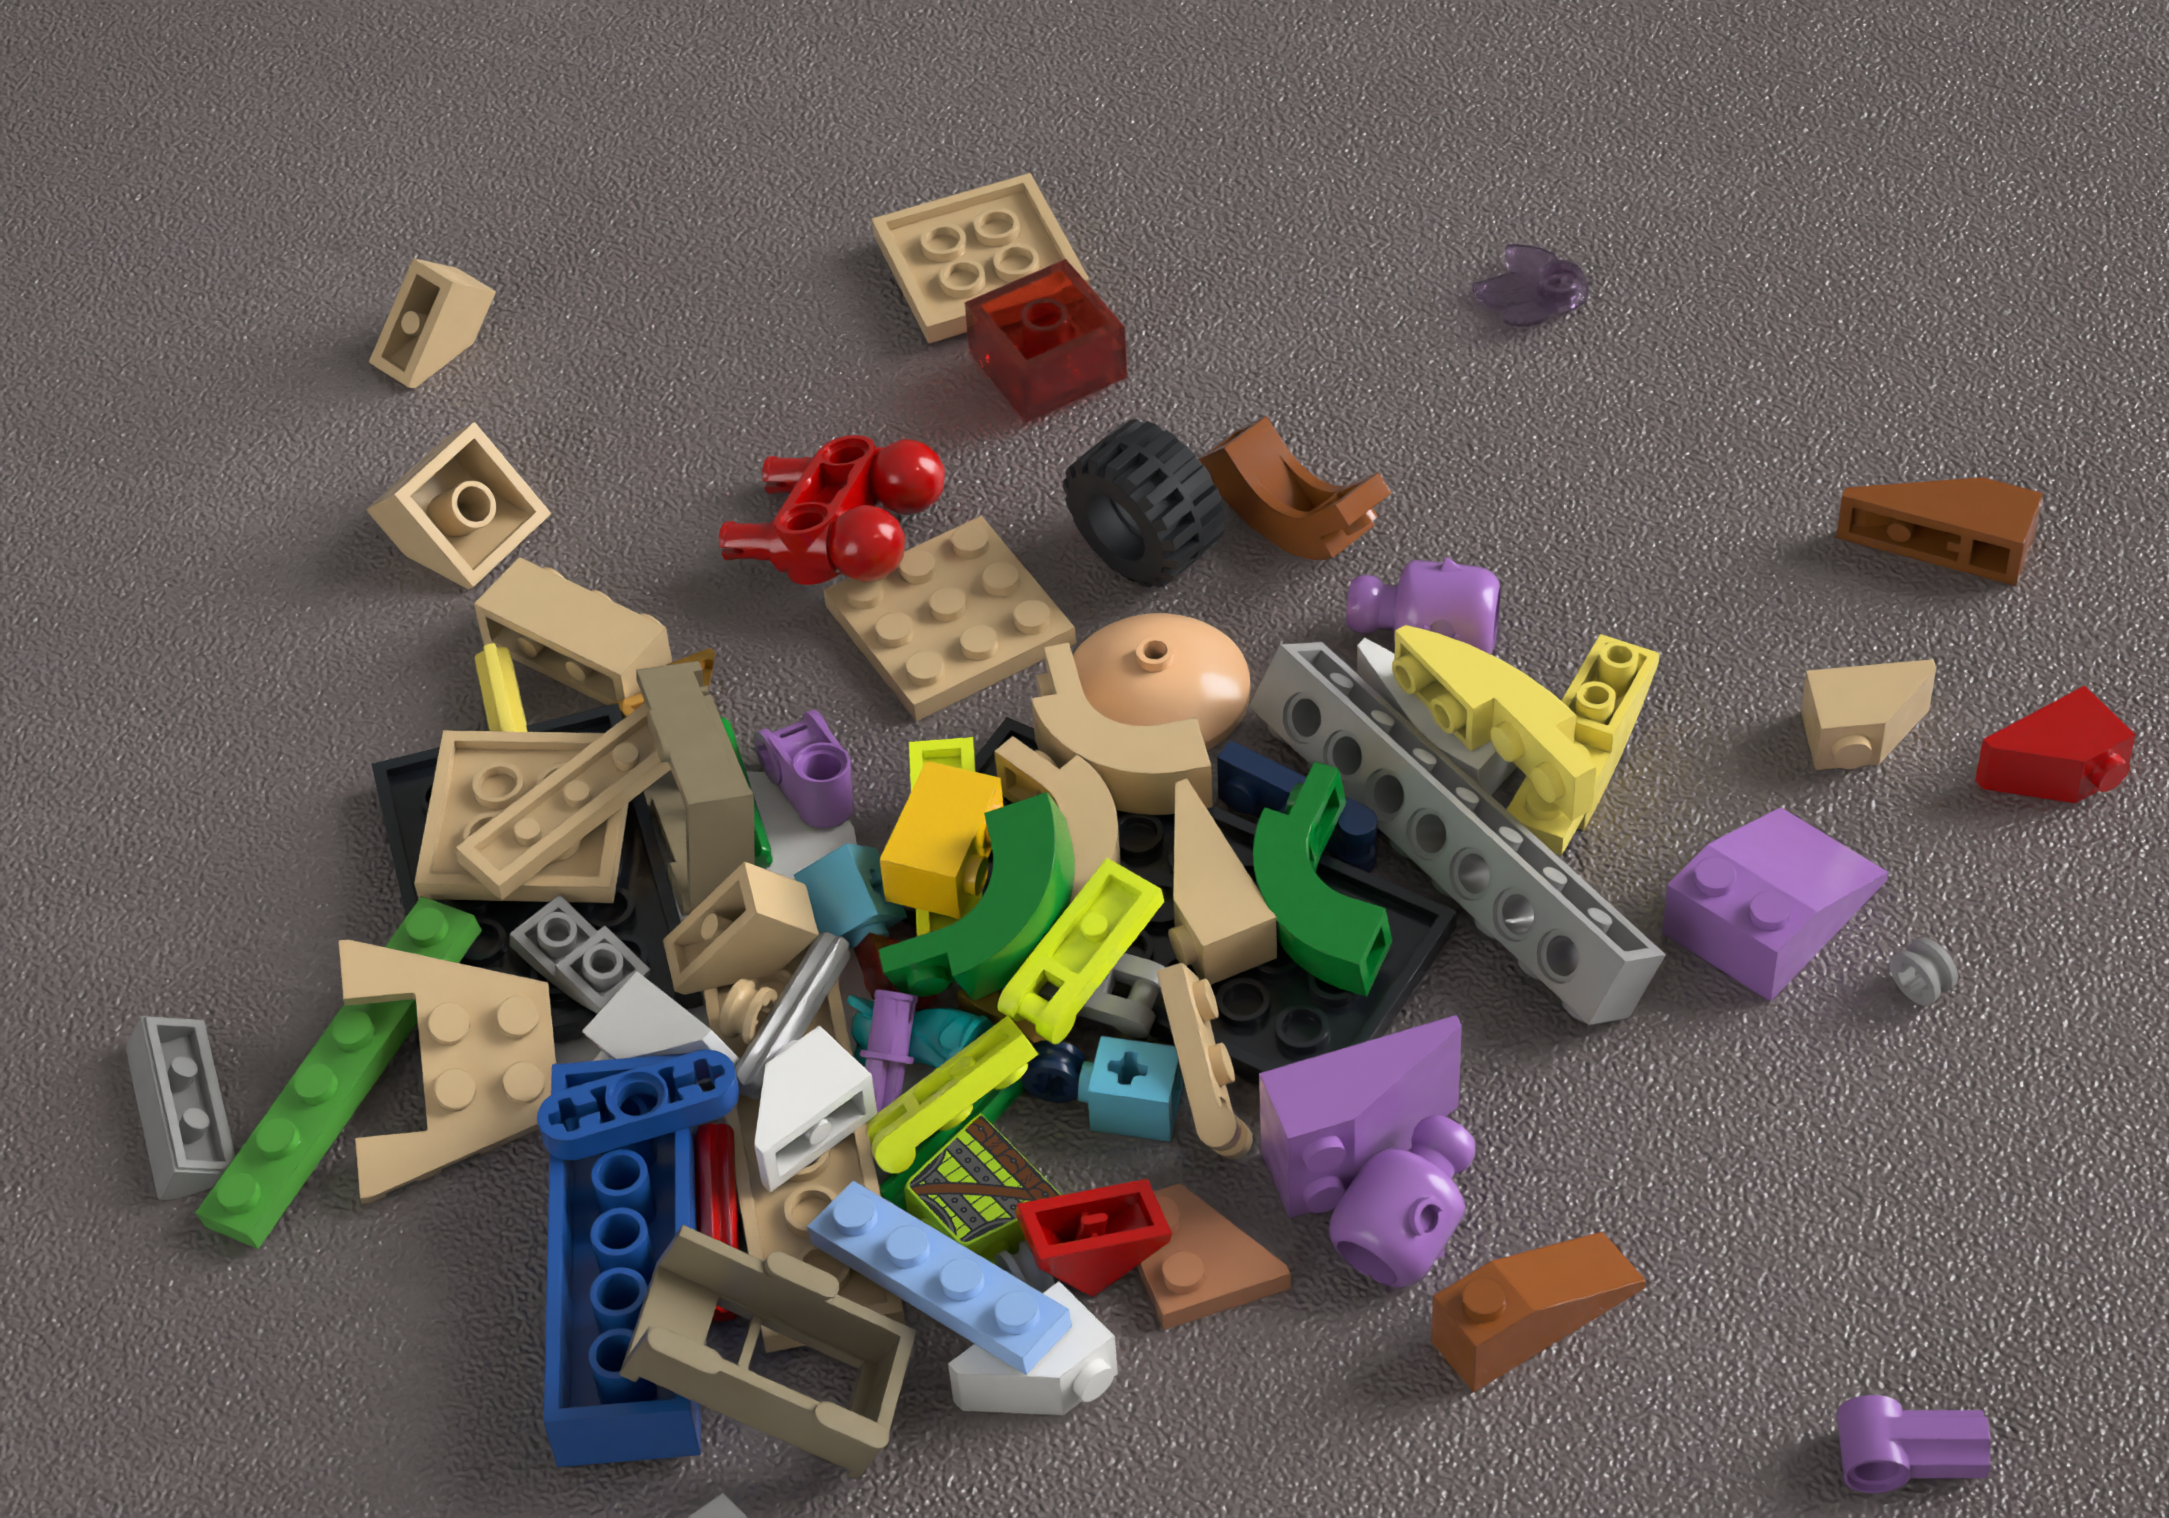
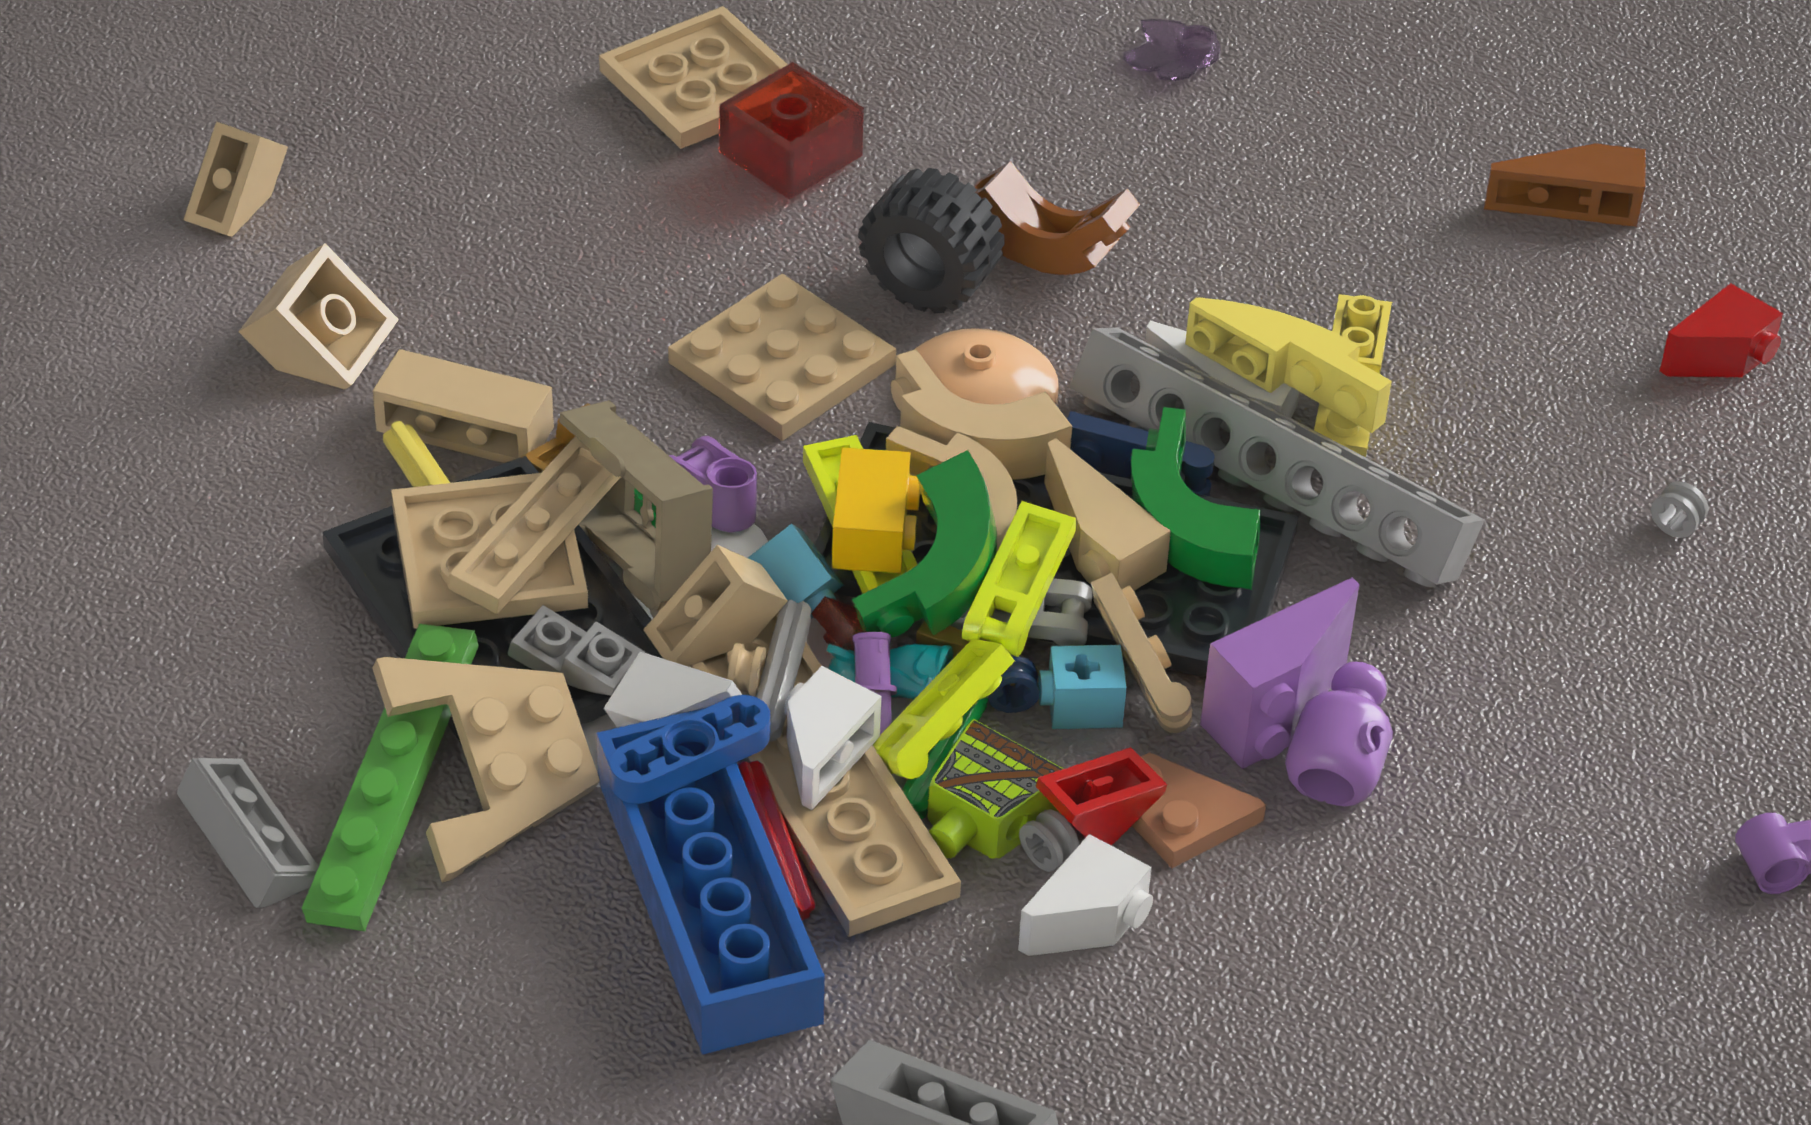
camera: 20 degrees left, 5 degrees down
dark tan piece [619,1225,917,1480] -> none
red piece [718,435,945,585] -> none
light blue plate [807,1180,1072,1375] -> none
medium lavender piece [1346,557,1501,654] -> none
dark orange slope [1431,1232,1646,1392] -> none
medium lavender slope [1662,807,1888,1002] -> none
tan slope [1801,659,1936,770] -> none

